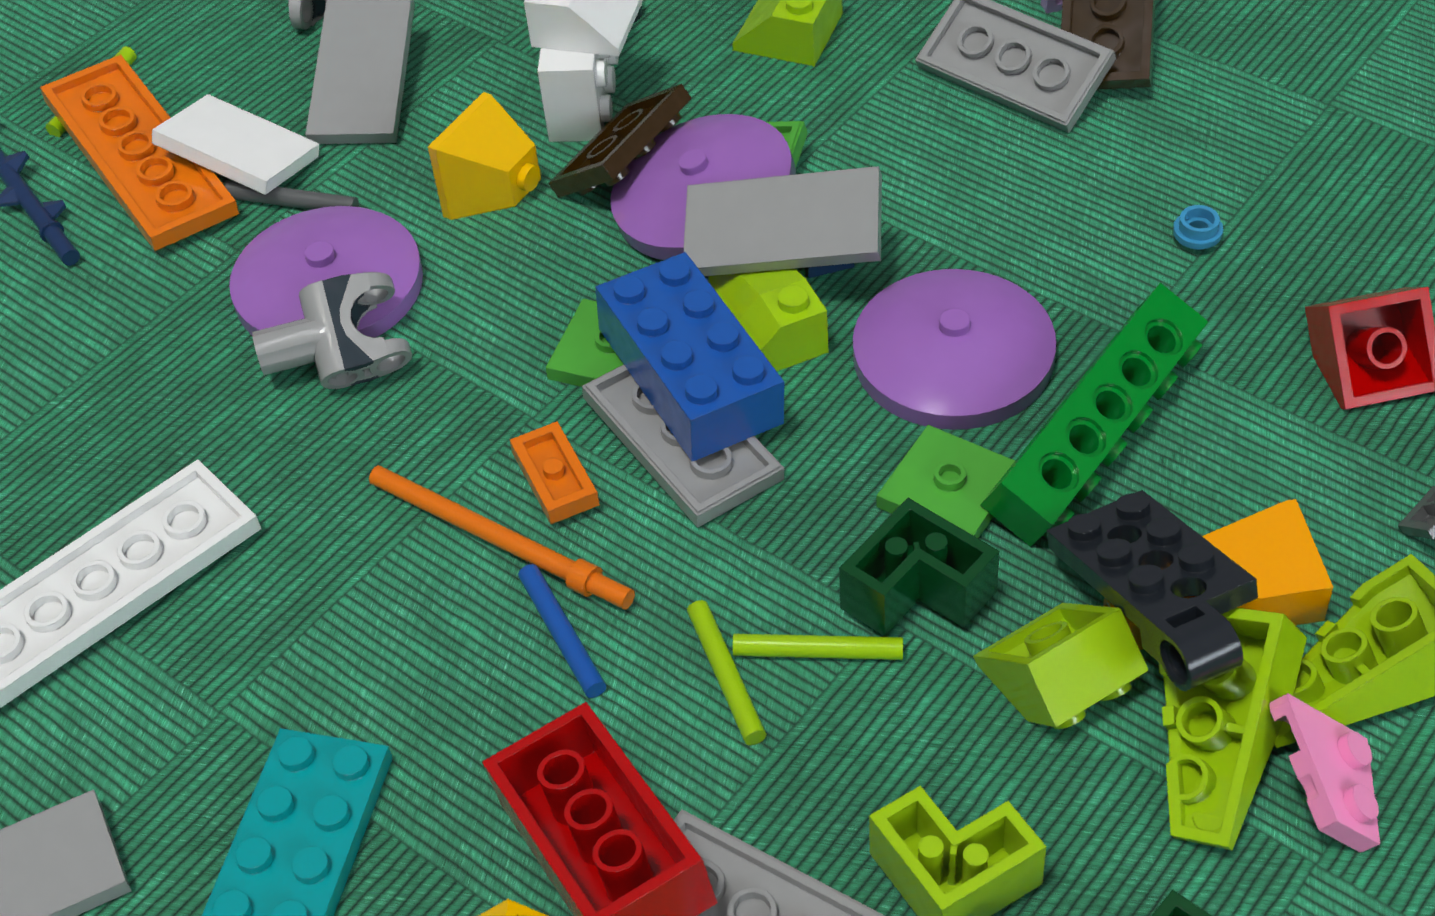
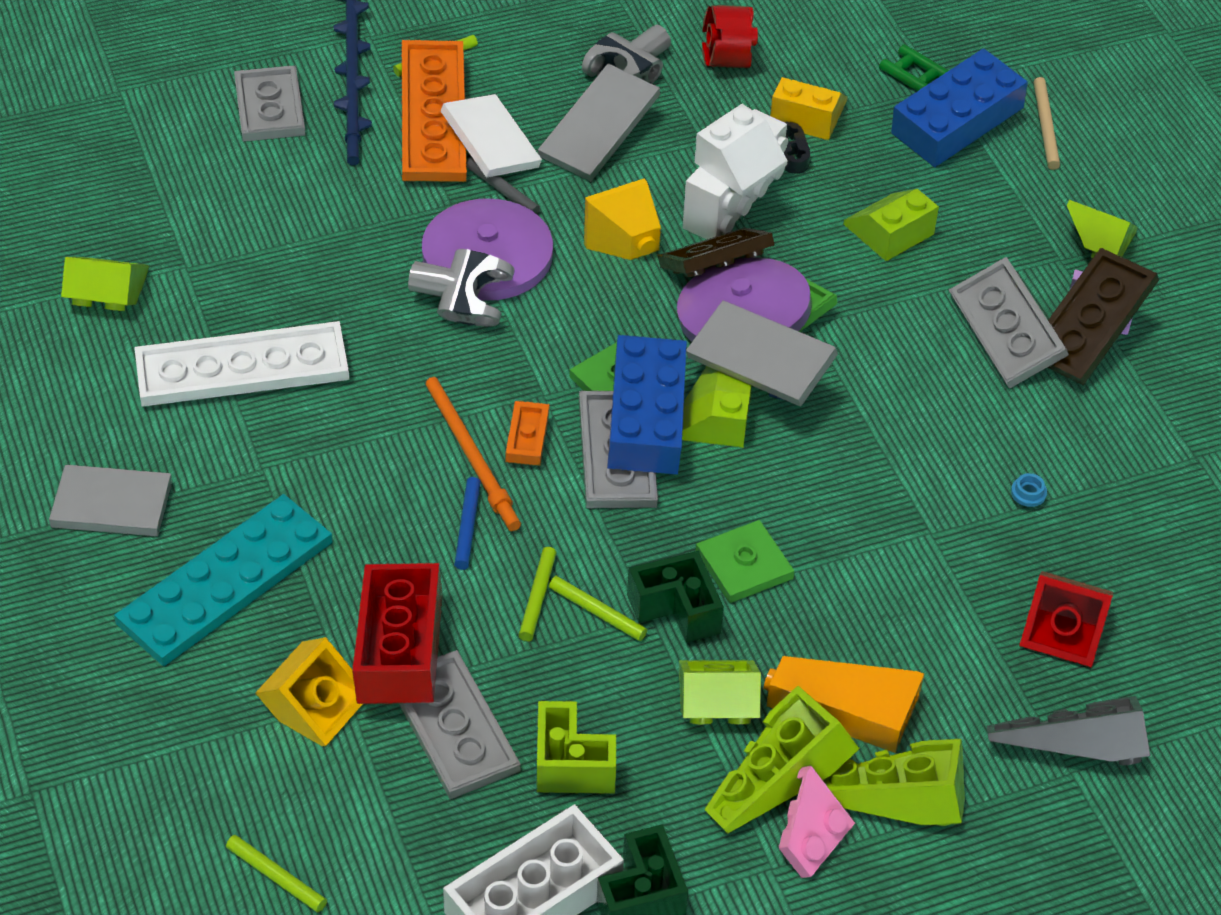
camera: 25 degrees right, 0 degrees up
medium lavender dish [853,269,1056,430] -> none
green brick [980,282,1209,547] -> none
black hinge [1046,490,1258,691] -> none

